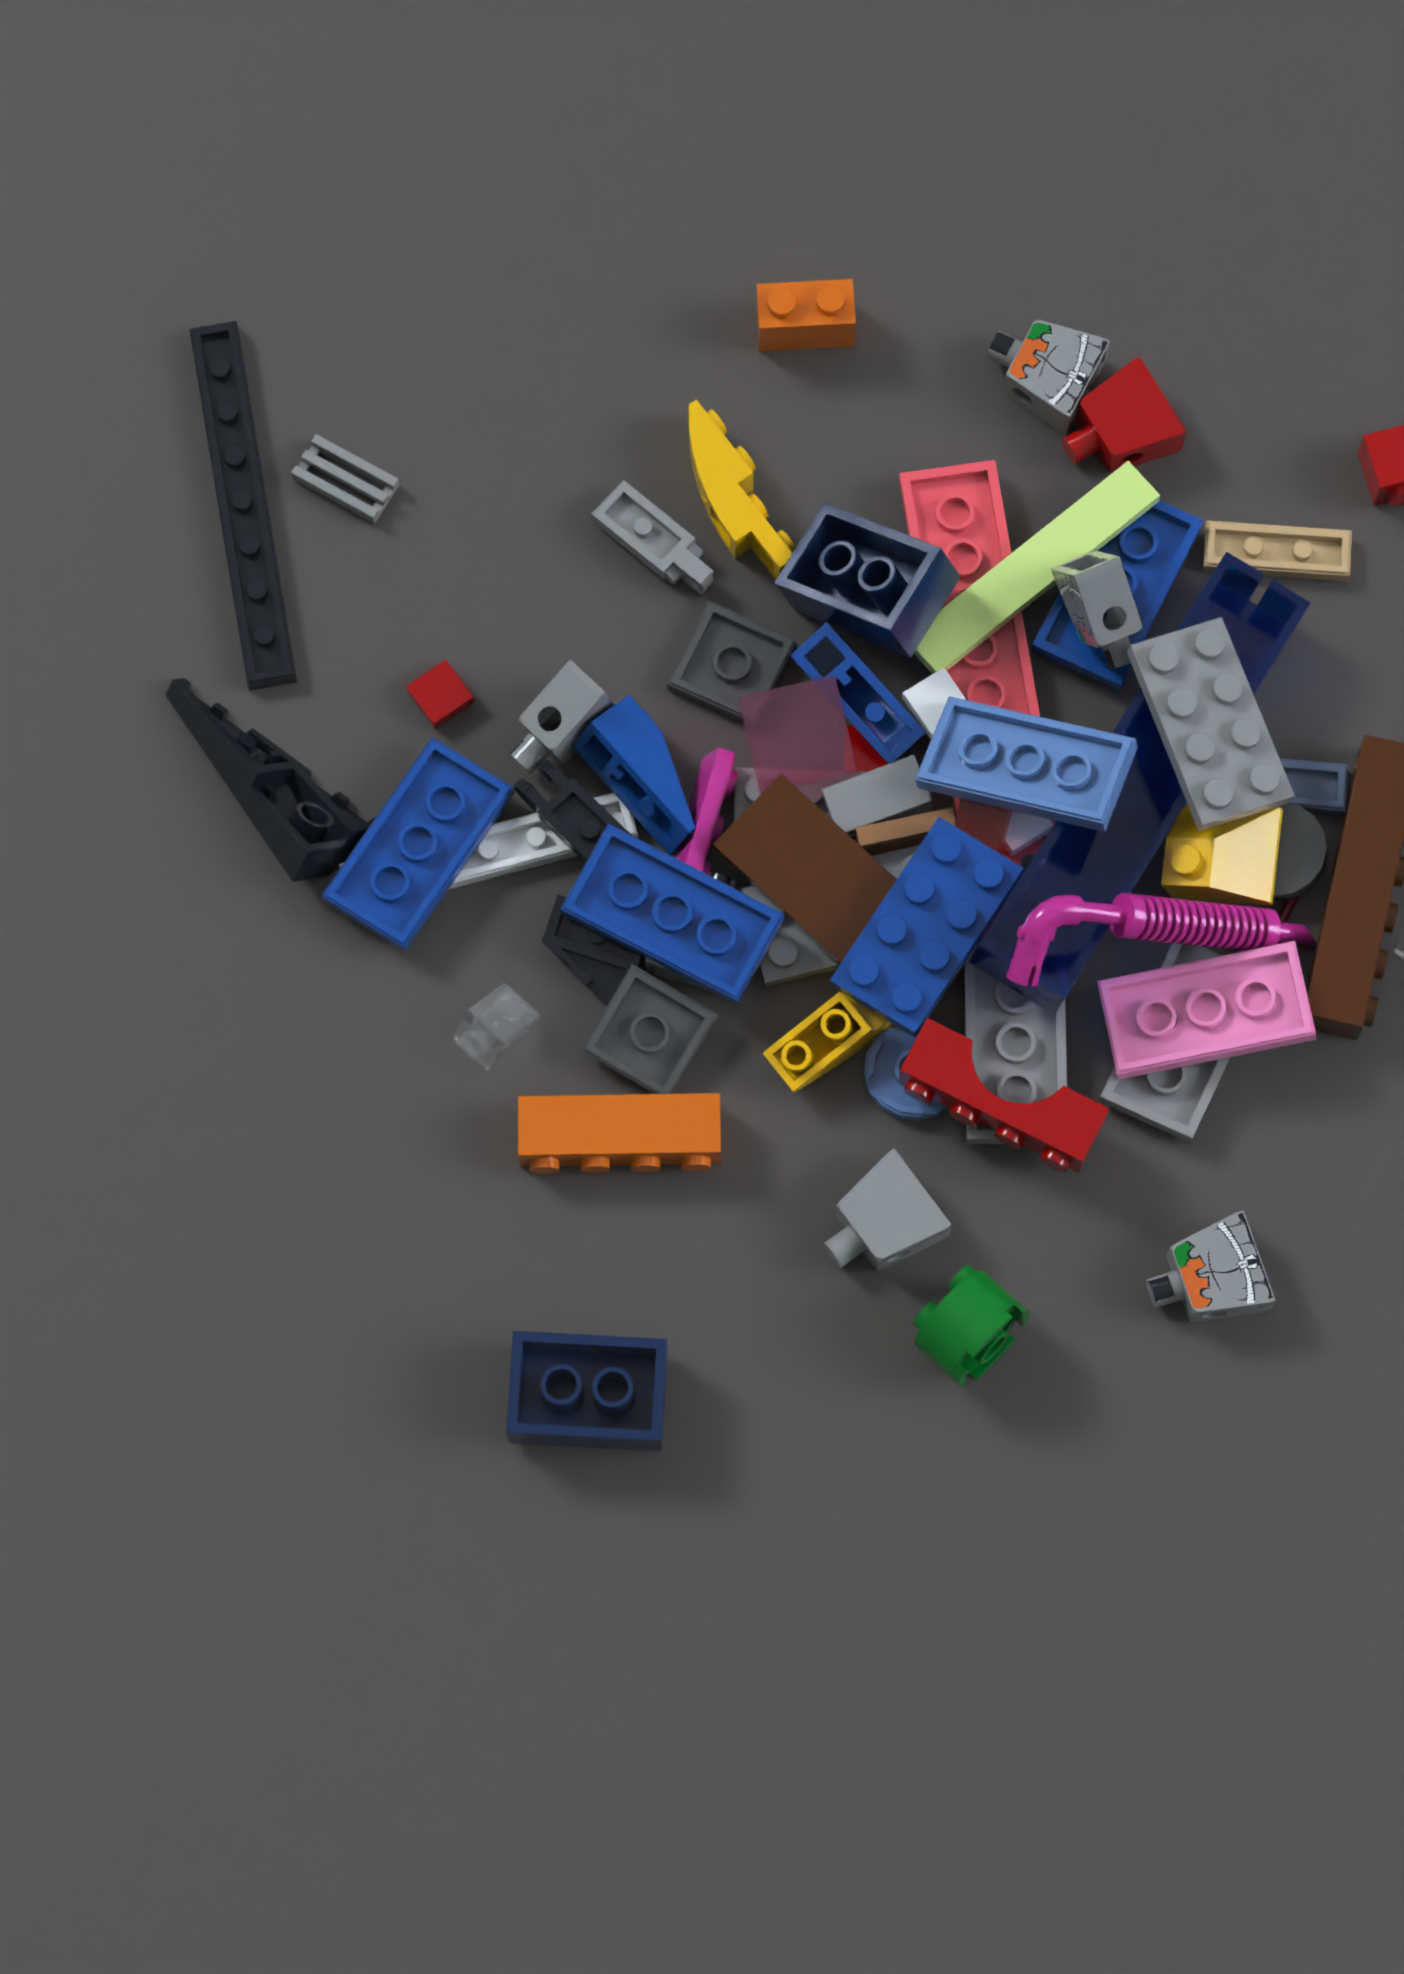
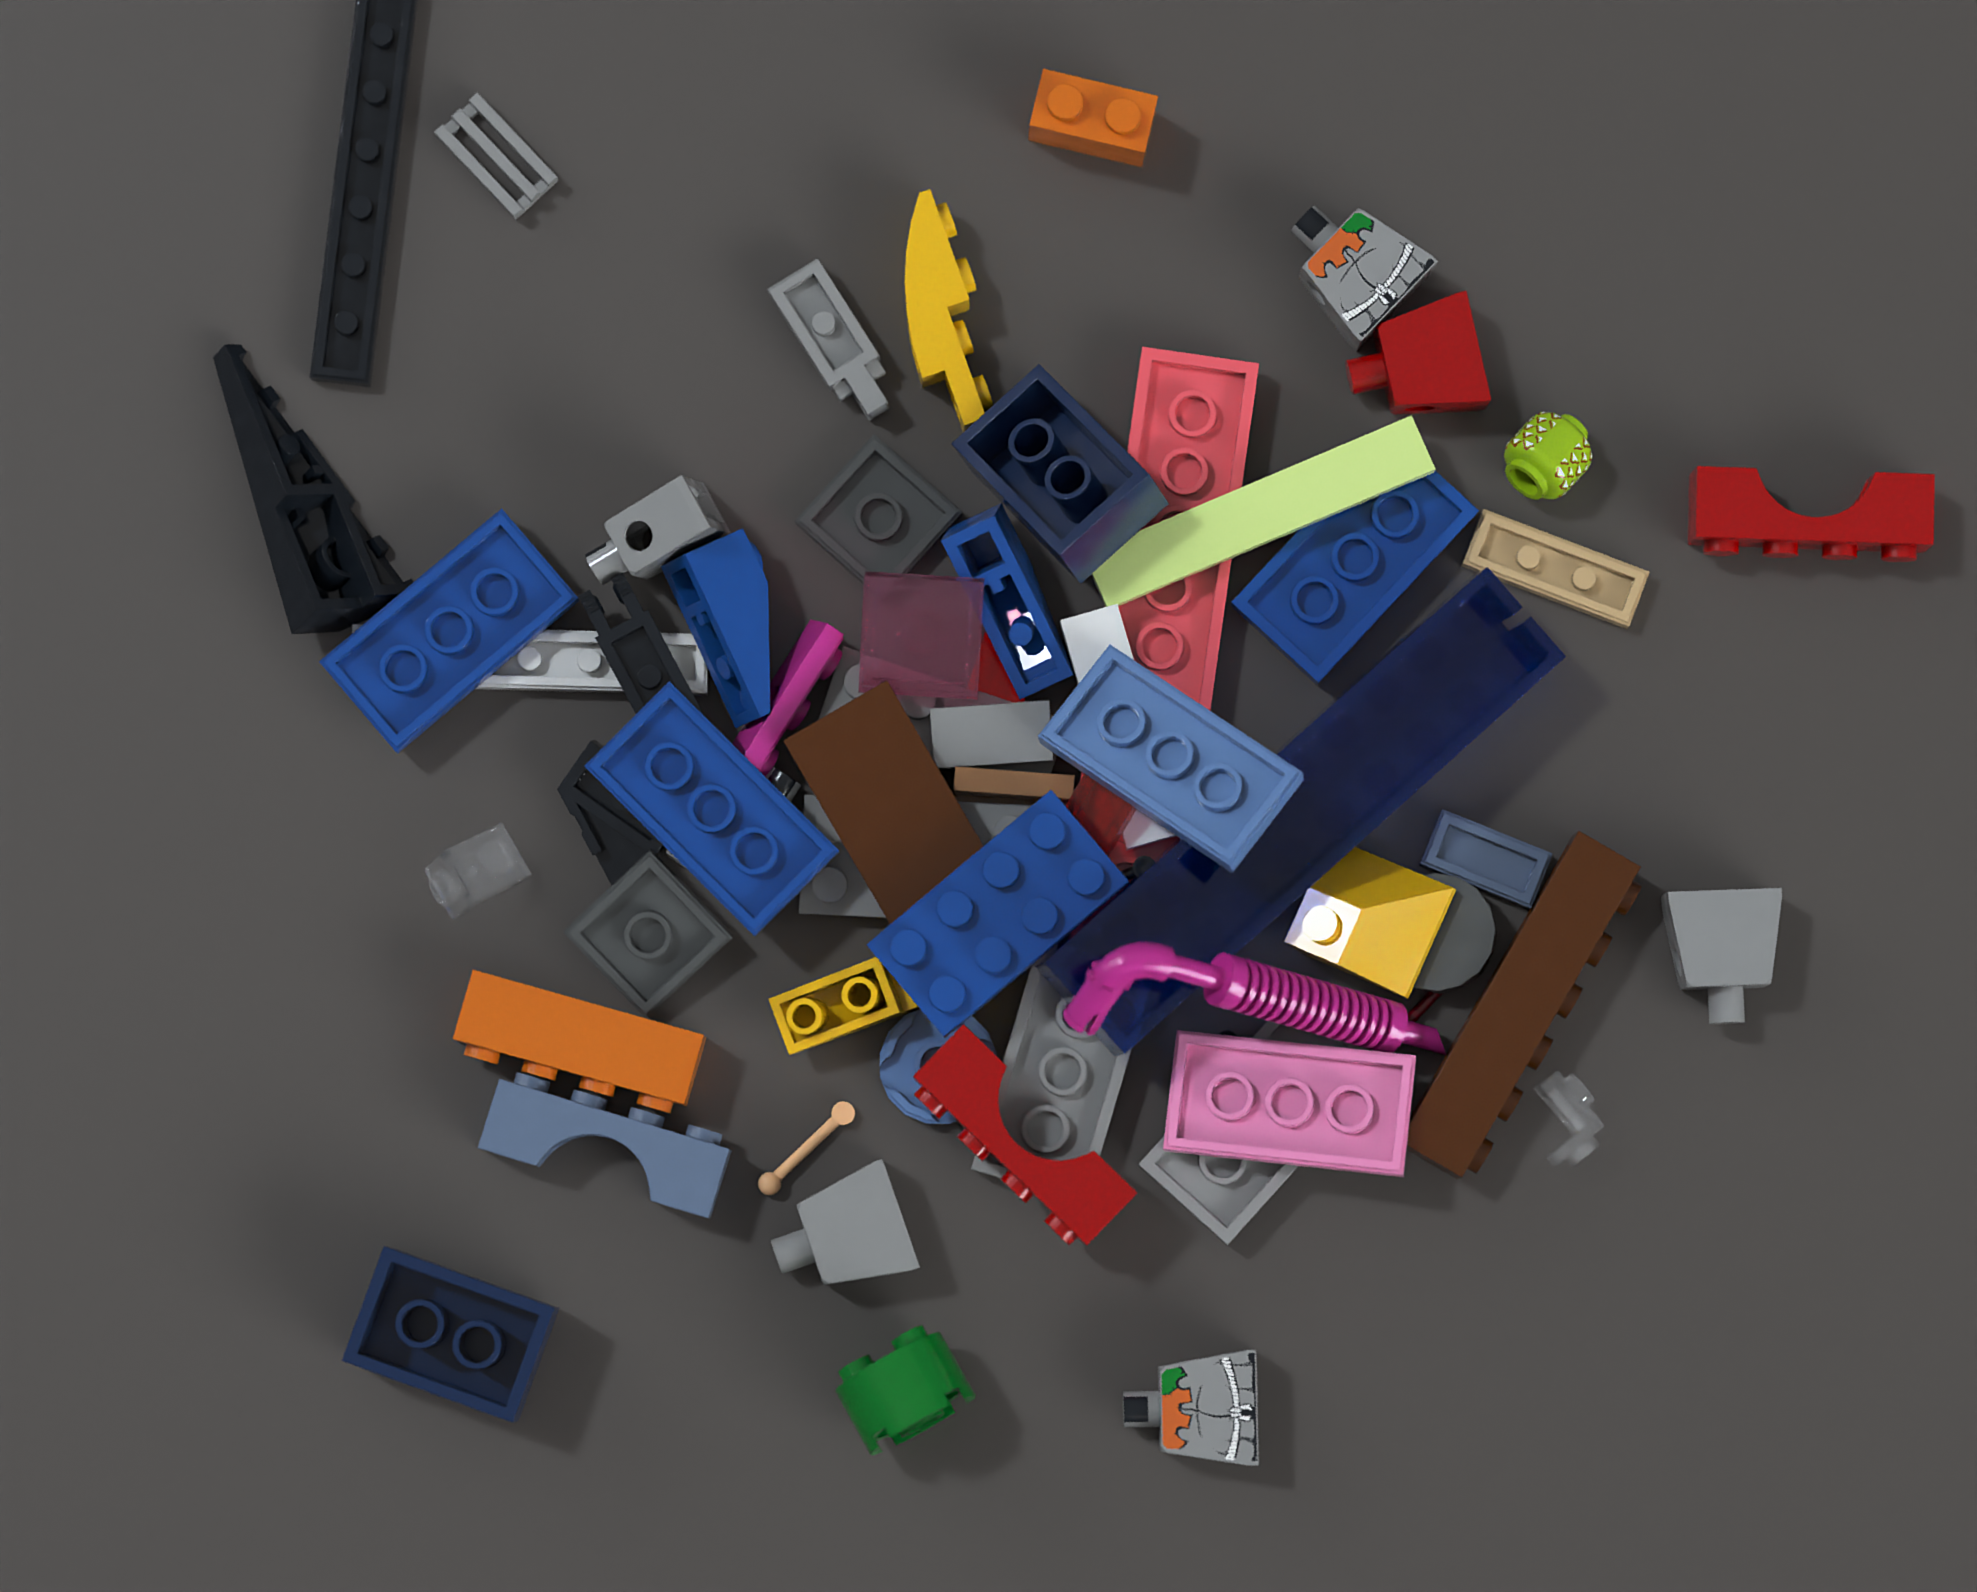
camera: 10 degrees right, 10 degrees up
red tile [406,659,475,729] -> none
light grey torso [1051,550,1142,669] -> none
light grey plate [1127,617,1295,832] -> none
none -> sand blue arch [478,1072,732,1219]
none -> light nougat hinge [758,1101,855,1196]
none -> lime head [1504,412,1592,500]

